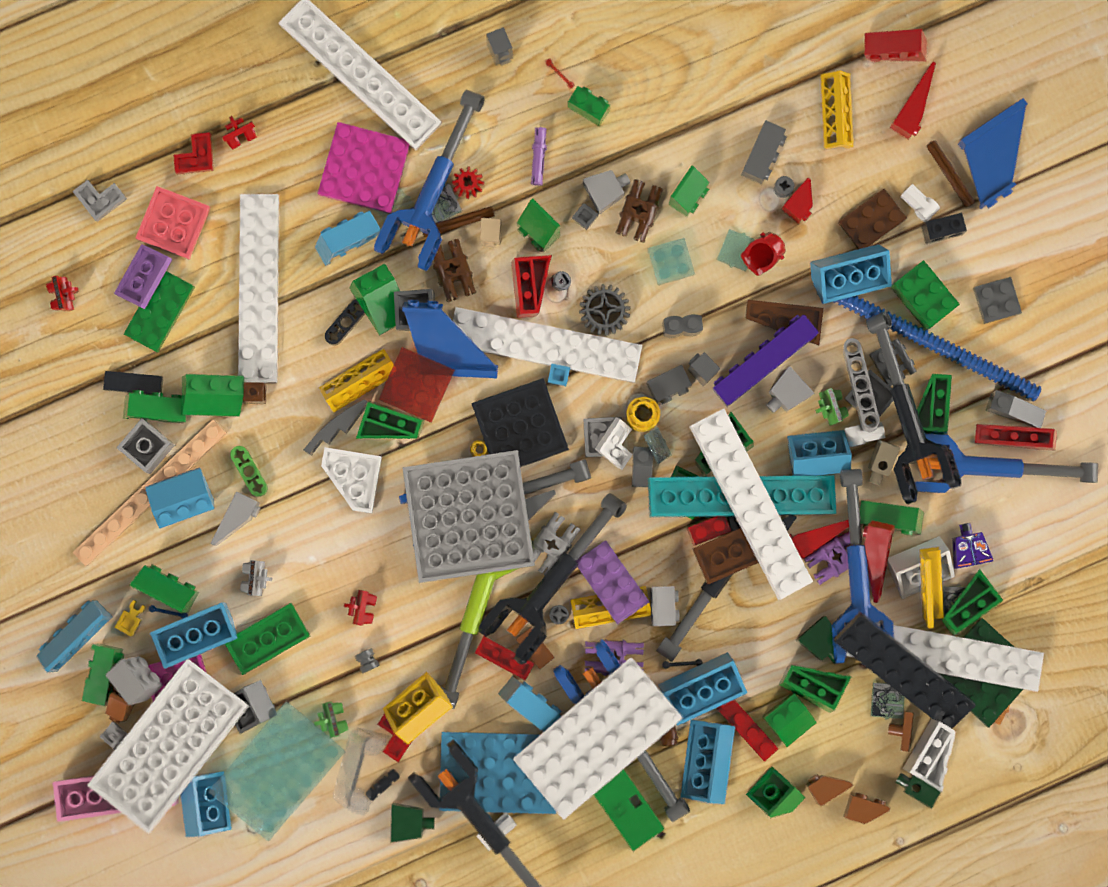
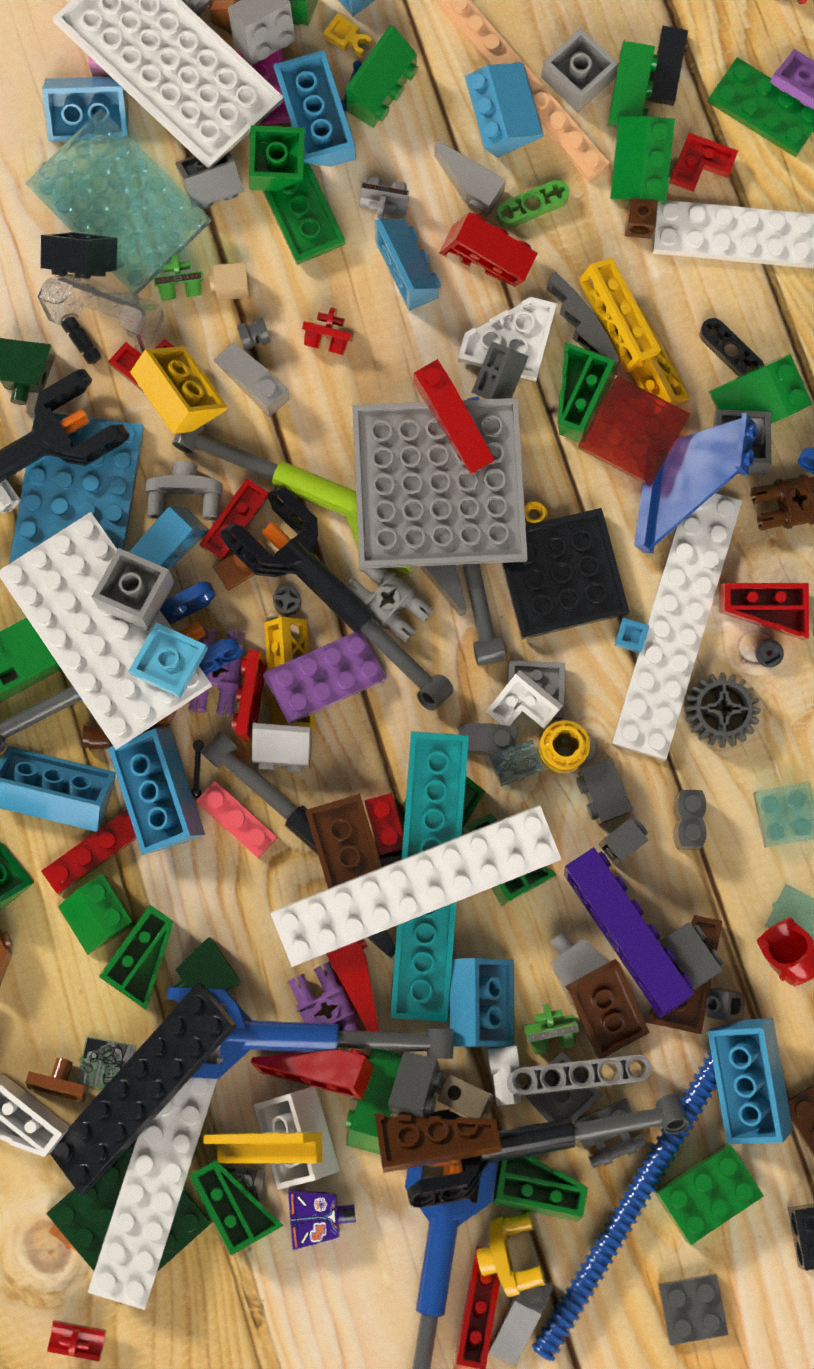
camera: 95 degrees right, 5 degrees down
none -> black brick [40,232,118,279]
none -> red hips [47,1320,107,1362]
none -> light grey brick [92,548,175,631]
none -> medium azure plate [129,622,208,698]
none -> light grey connector [145,461,223,521]
none -> coral plate [196,781,277,859]
none -> tan brick [209,262,250,301]
none -> light grey slope [214,342,289,418]
none -> red plate [232,649,267,743]
none -> green slope [249,125,305,191]
none -> reddish brown wing [374,1113,502,1173]
none -> dark azure slope [375,218,441,311]
none -> dark grey brick [388,1052,443,1118]
none -> red slope [413,359,495,475]
none -> red wedge [439,212,538,287]
none -> dark grey hinge [471,341,529,399]
none -> yellow connector [476,1212,545,1297]
none -> reddish brown plate [565,959,650,1059]
none -> yellow fence [578,257,661,373]
none -> dark grey brick [660,922,724,991]
none -> red plate [669,132,738,192]
none -> dark grey plate [705,988,745,1021]

